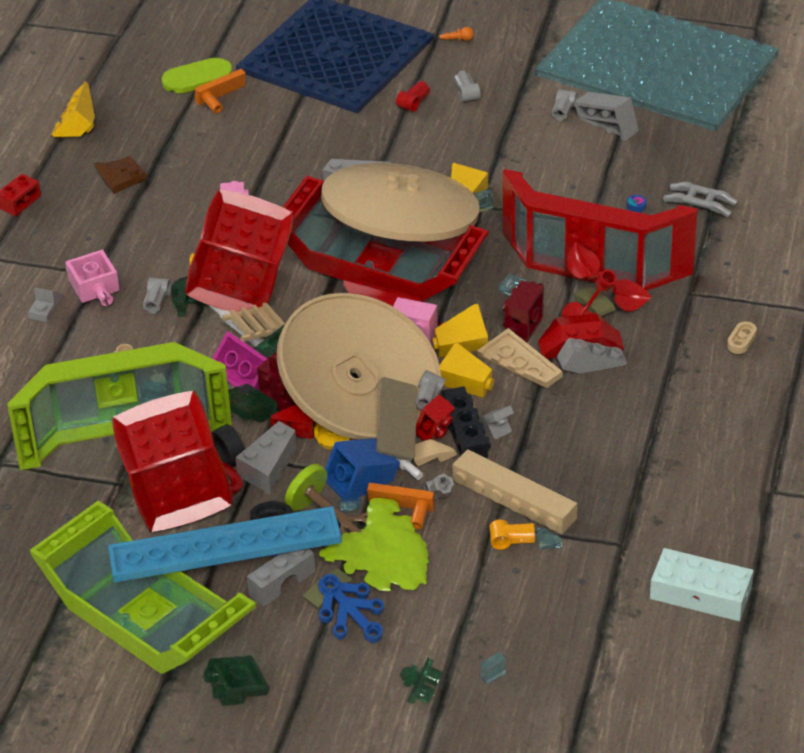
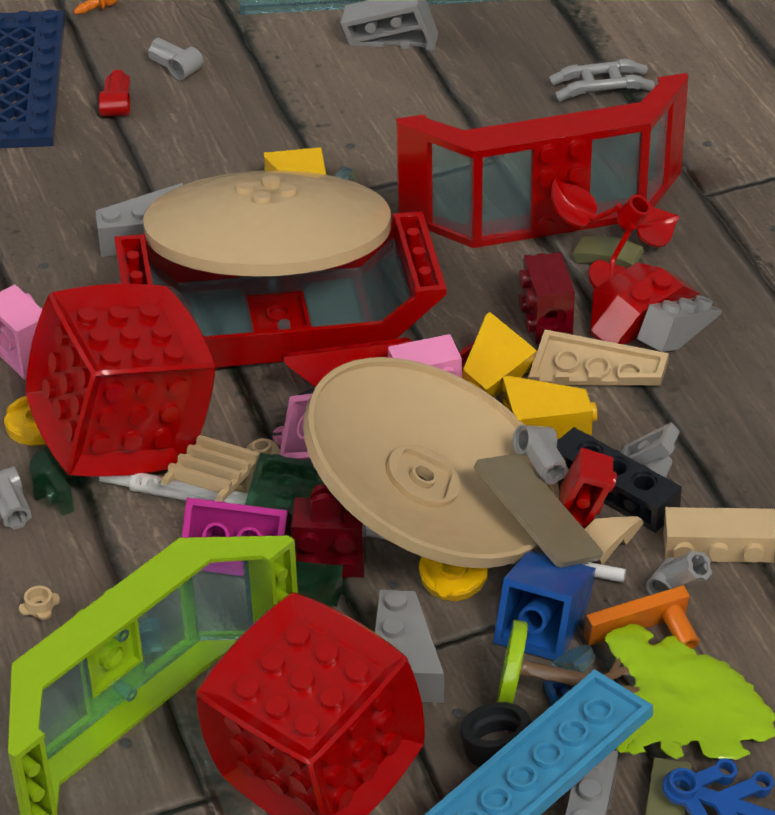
camera: 35 degrees left, 0 degrees up
red slope [270,404,317,439] -> none
clear light blue tile [499,274,527,296] -> none
light grey piece [552,89,578,122] -> none
blue tile [627,195,646,212] -> none

